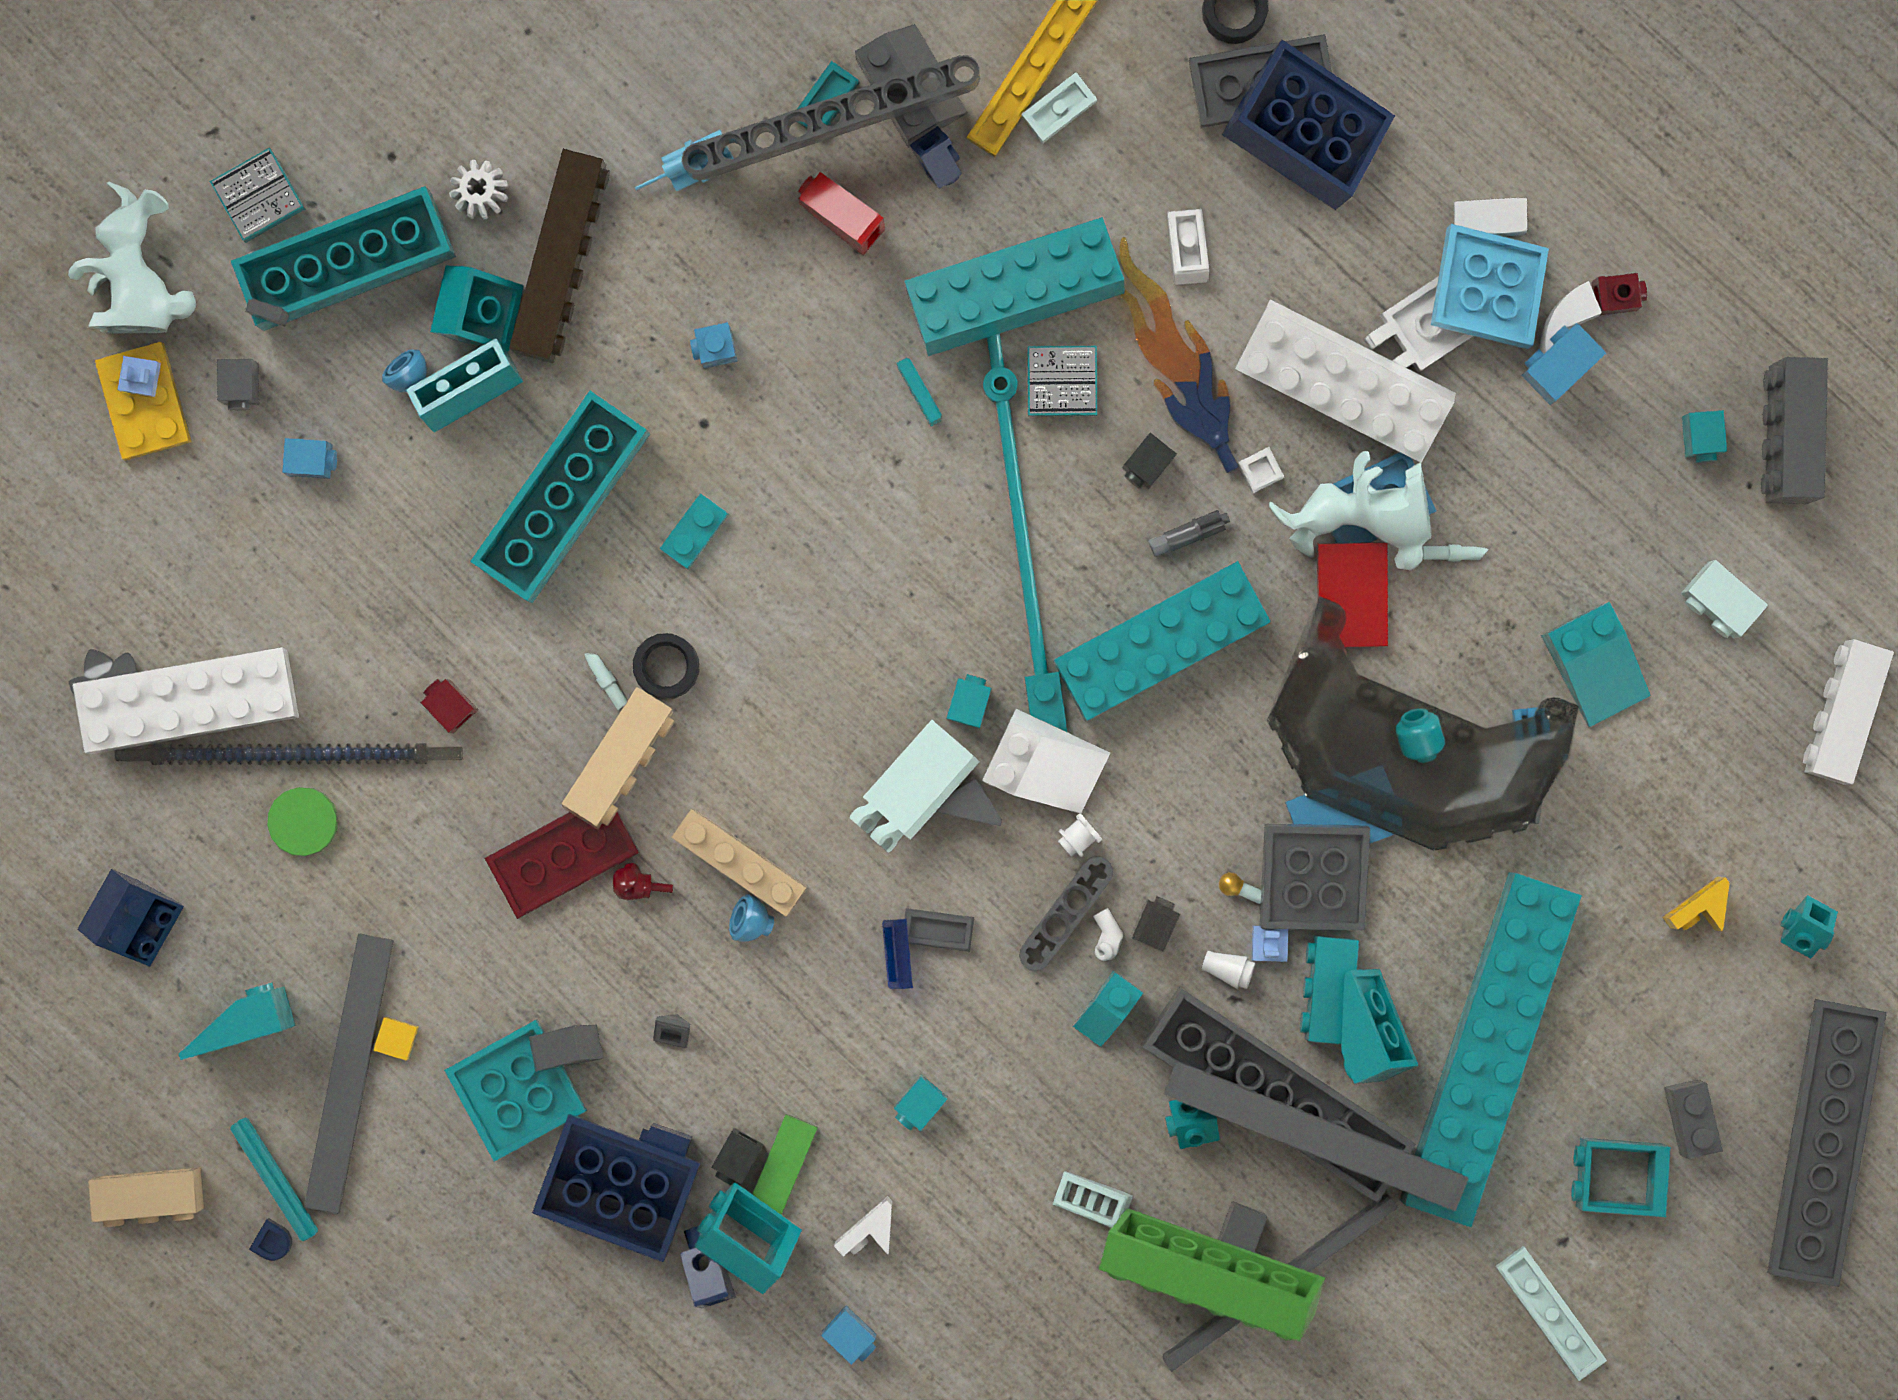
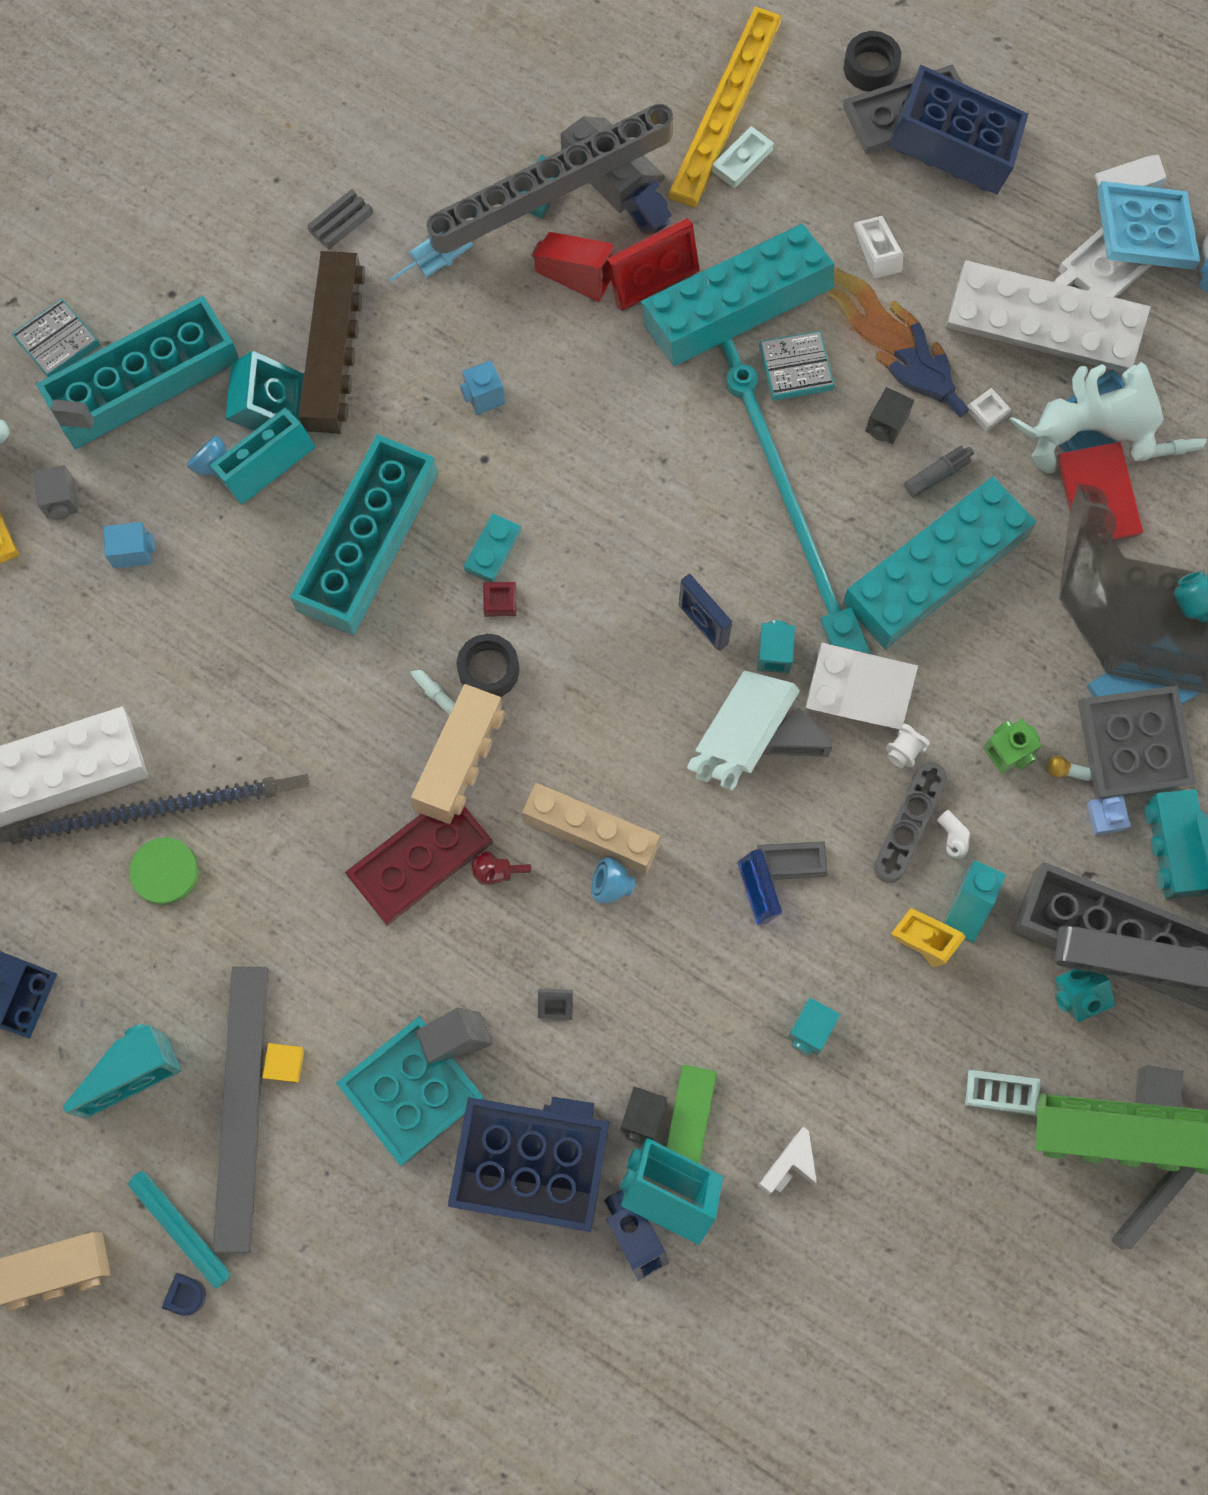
camera: 10 degrees left, 15 degrees down
dark red brick [420,679,479,734] -> none
white gear [449,160,509,219] -> none
dark azure brick [821,1305,876,1365] -> none
teal tile [897,357,942,427] -> none
clear smoke brick [1130,896,1180,952] -> none
white cone [1202,951,1256,990] -> none
none -> dark grey tile [307,189,373,250]
none -> dark red tile [483,582,516,617]
none -> red tile [607,218,700,311]
none -> dark blue tile [678,573,732,651]
none -> yellow slope [891,908,966,968]
none -> bright green brick [983,718,1042,775]

